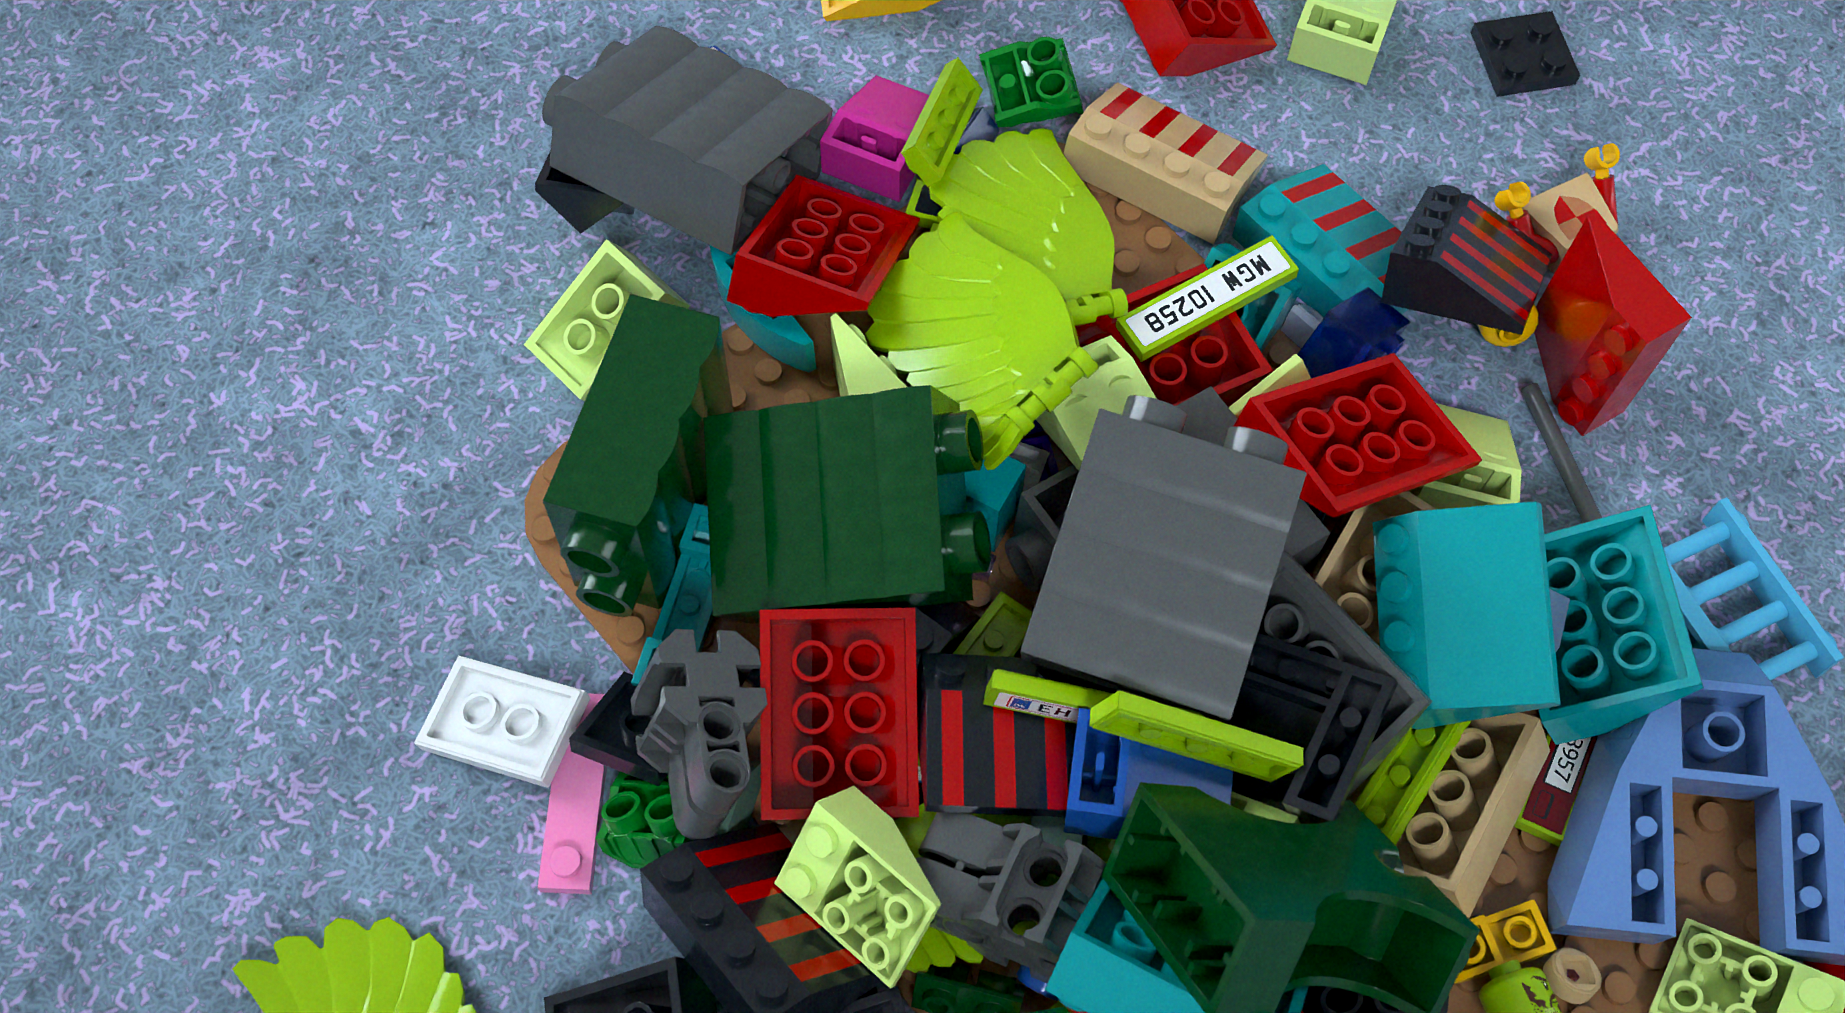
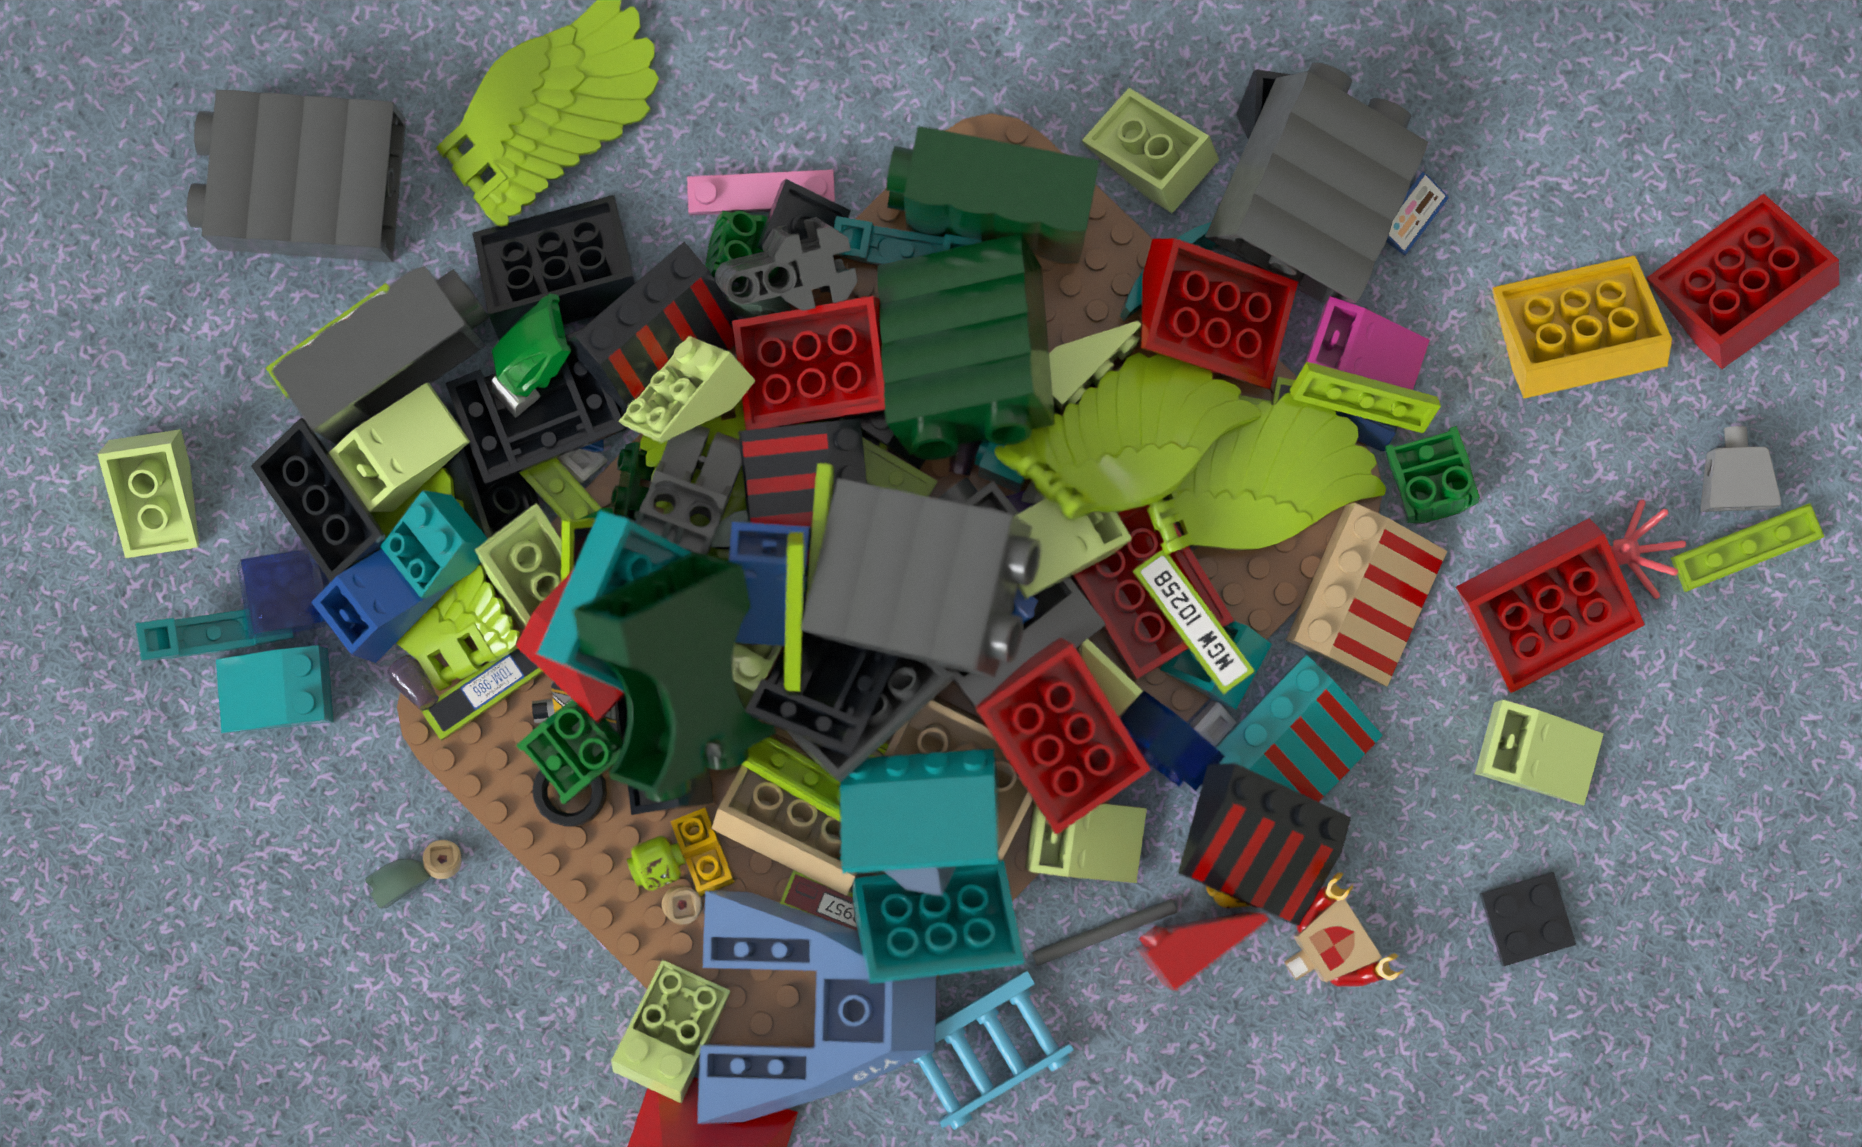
camera: 90 degrees right, 20 degrees up
white tile [414,655,591,788] -> none

